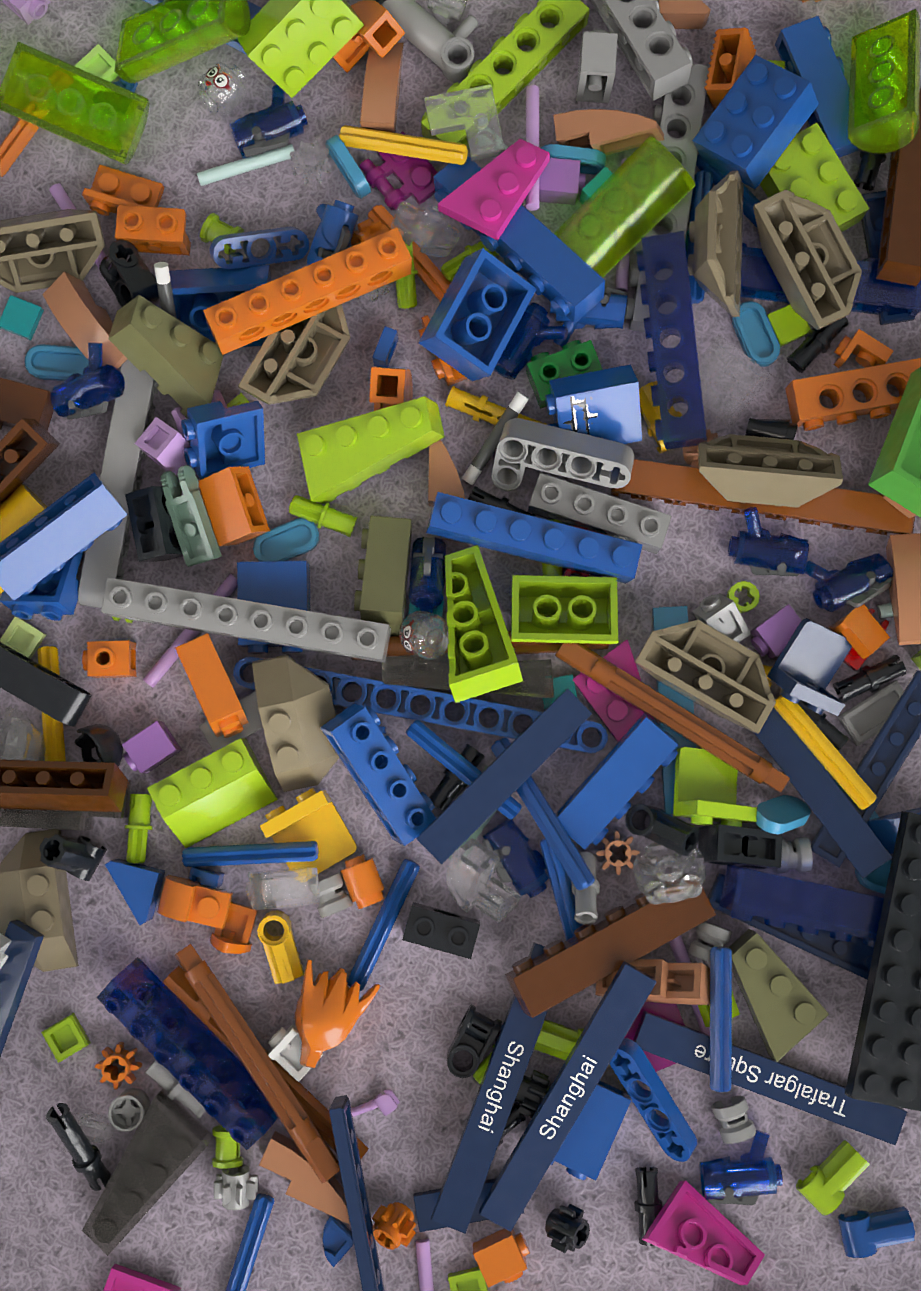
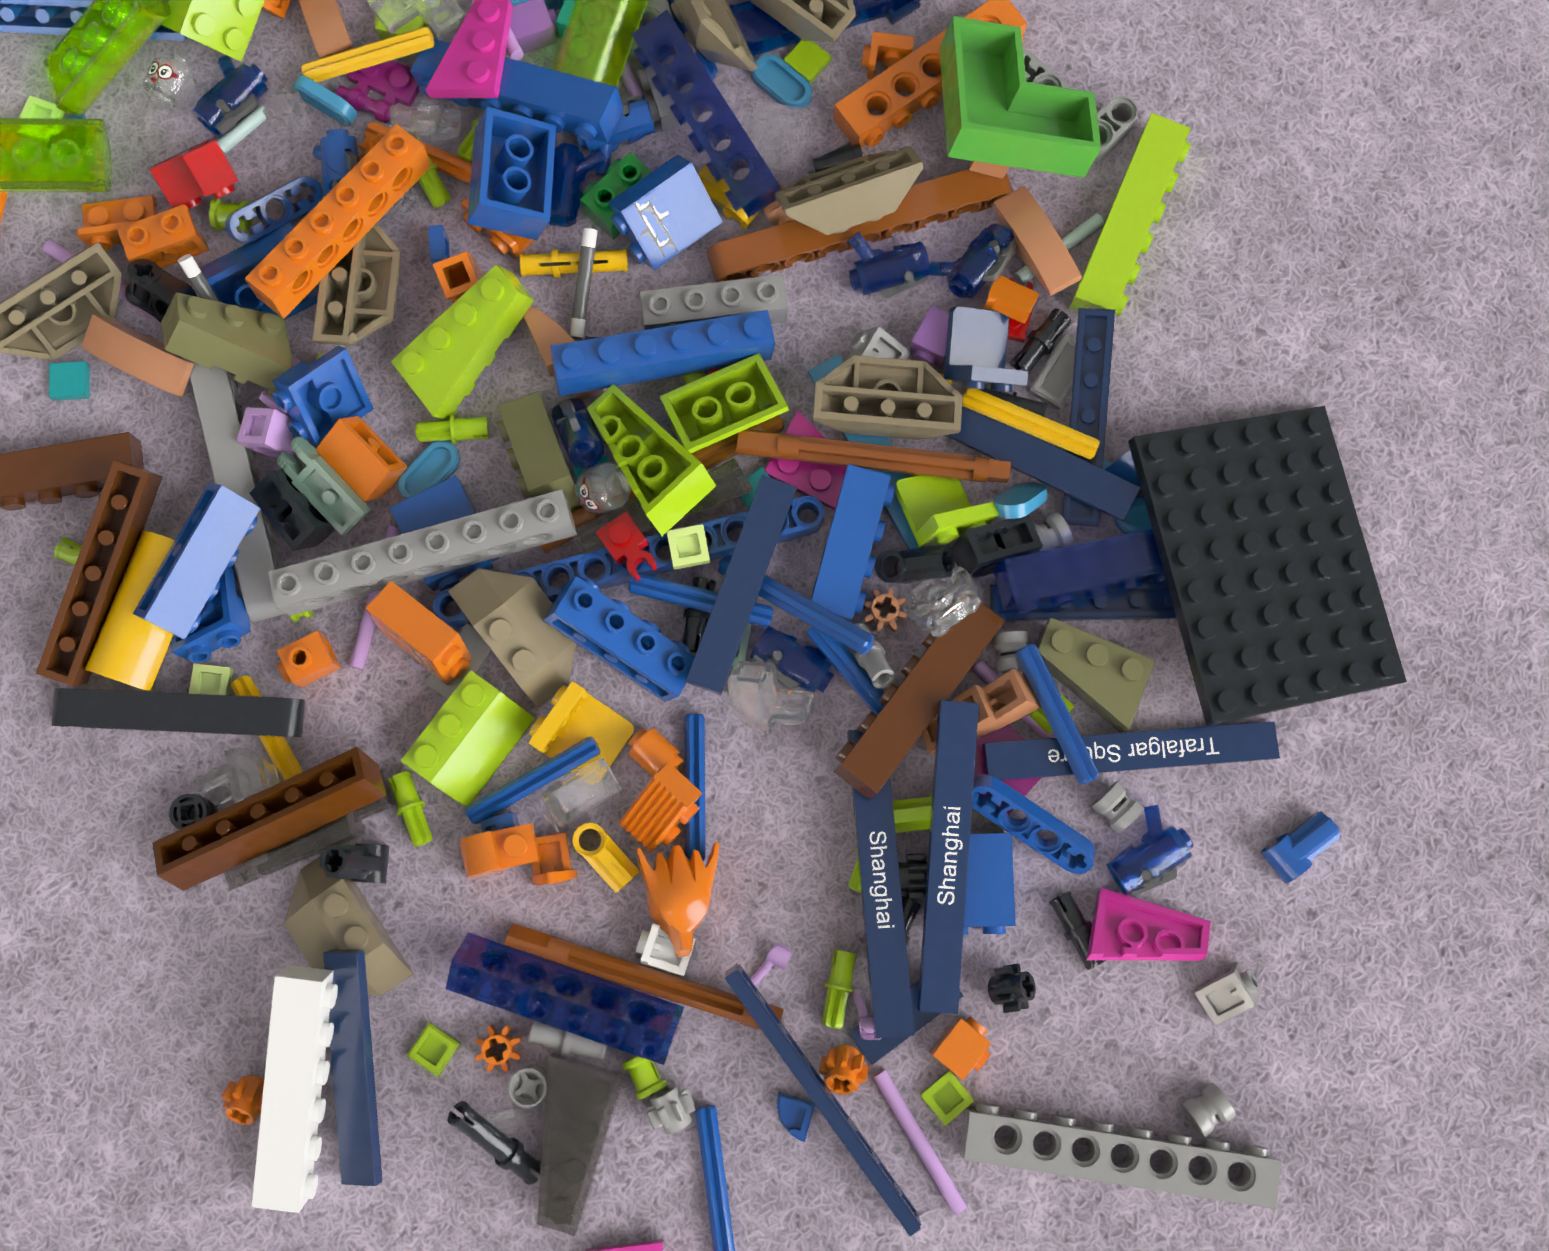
camera: 30 degrees left, 5 degrees down
dark azure tile [25,344,94,382] -> none
clear blue piece [51,342,125,419] -> none
black hair [74,724,123,767] -> none
blue slope [105,858,165,925] -> none
medium lavender brick [122,721,182,773] -> none
dark orange piece [174,944,340,1183] -> none
nougat slope [259,1131,350,1225] -> none
light grey wheel [308,872,353,918] -> none
black brick [402,902,480,959] -> none
black piece [447,1004,502,1078] -> none
light grey beam [491,418,634,491] -> none
lime bush [727,581,760,613] -> none
black pin [787,316,849,373] -> none
lime piece [796,1140,870,1216] -> none
none -> red brick [149,136,238,209]
none -> red plate [596,511,657,582]
none -> orange brick [619,763,703,852]
none -> yellowish green tile [667,524,710,570]
none -> lime axle [822,950,857,1029]
none -> lavender hand [851,989,881,1040]

